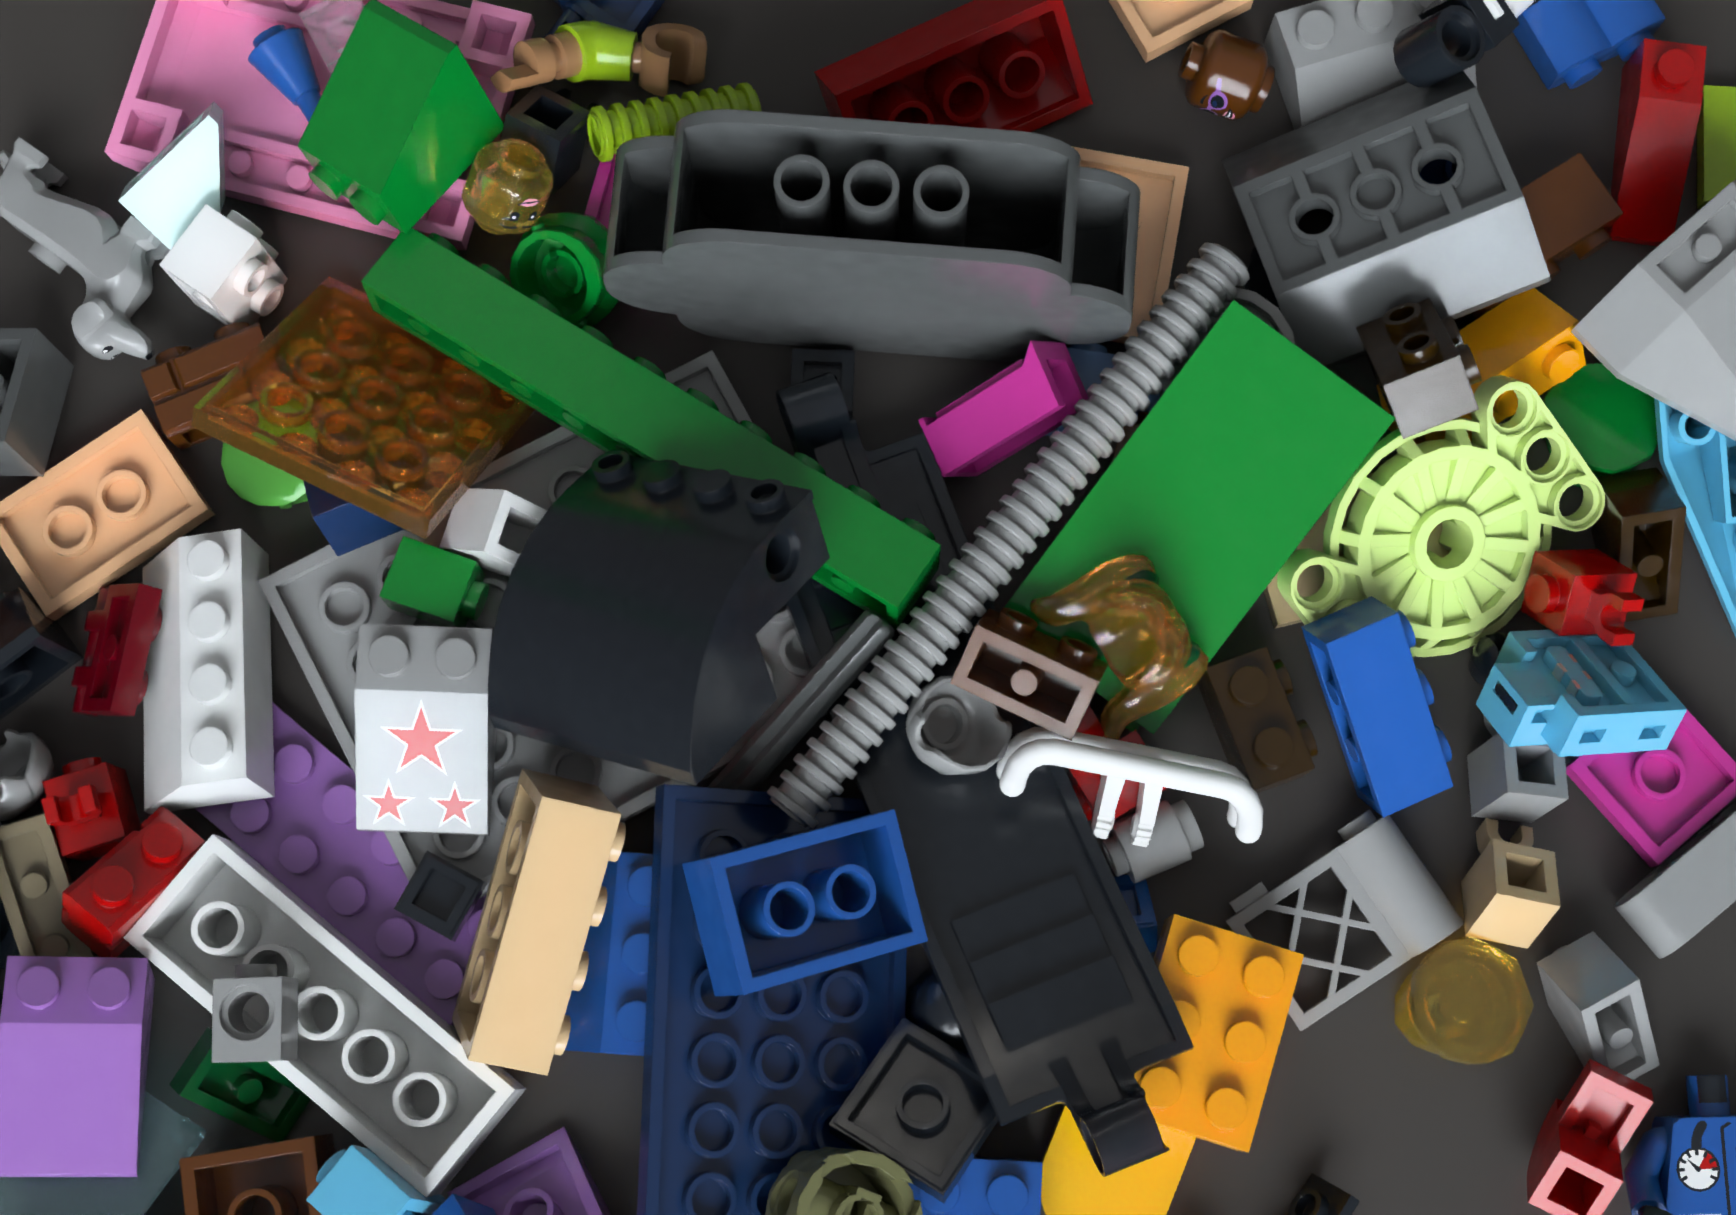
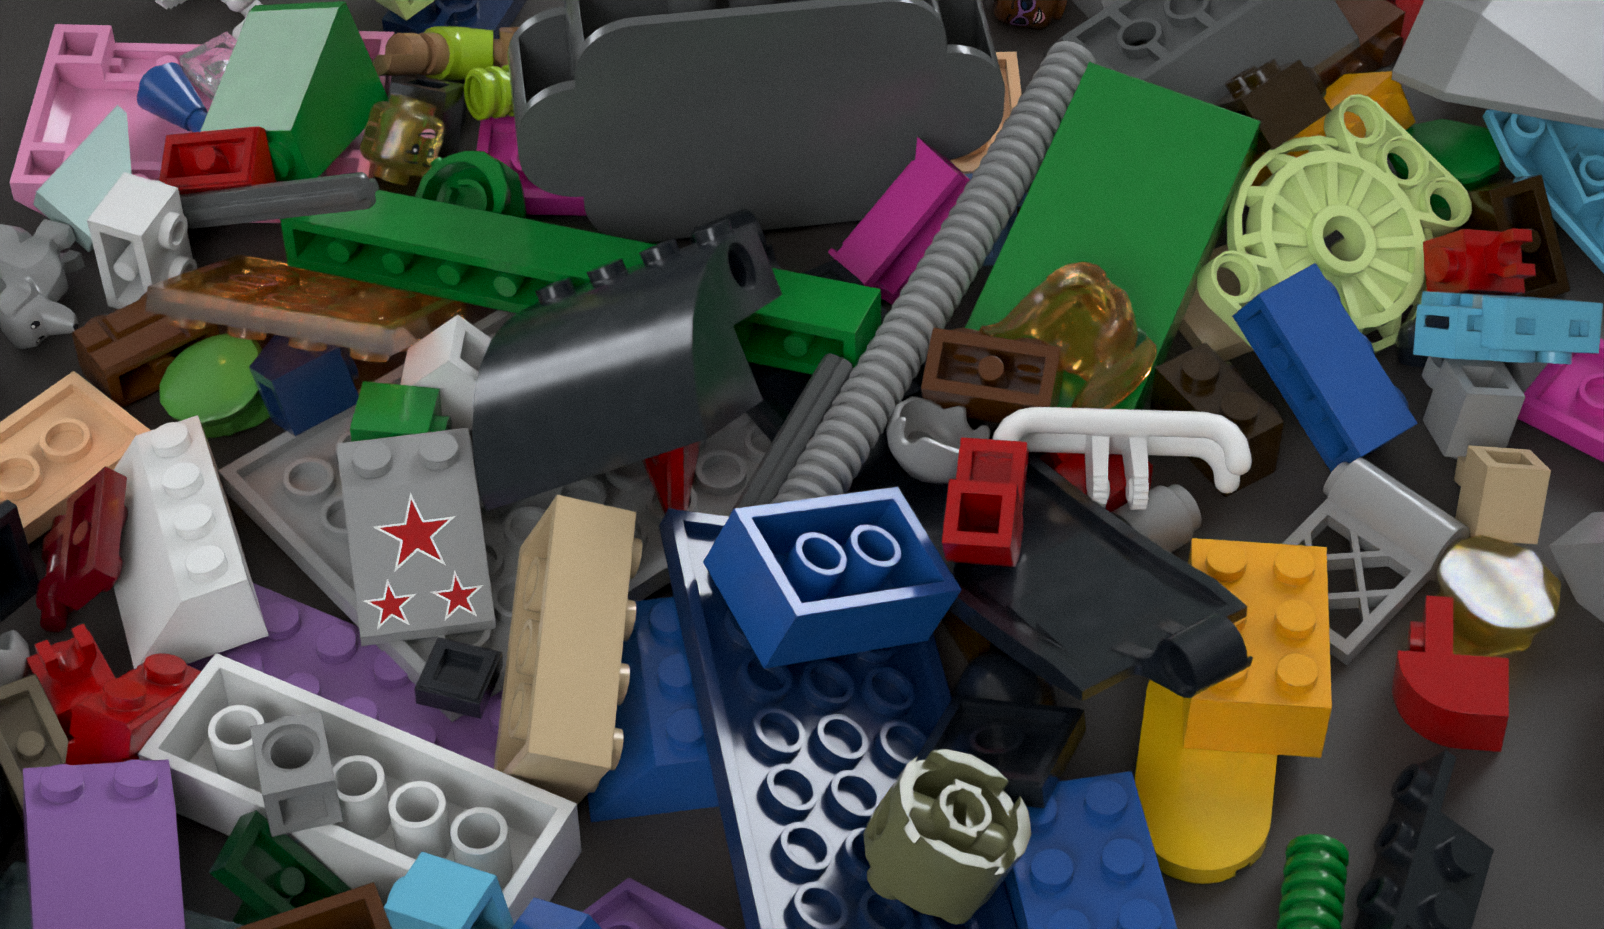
camera: 15 degrees left, 30 degrees down
none -> red slope [159,126,276,195]
none -> dark grey axle [180,172,379,229]
none -> red brick [942,437,1029,567]
none -> red brick [1392,596,1509,752]

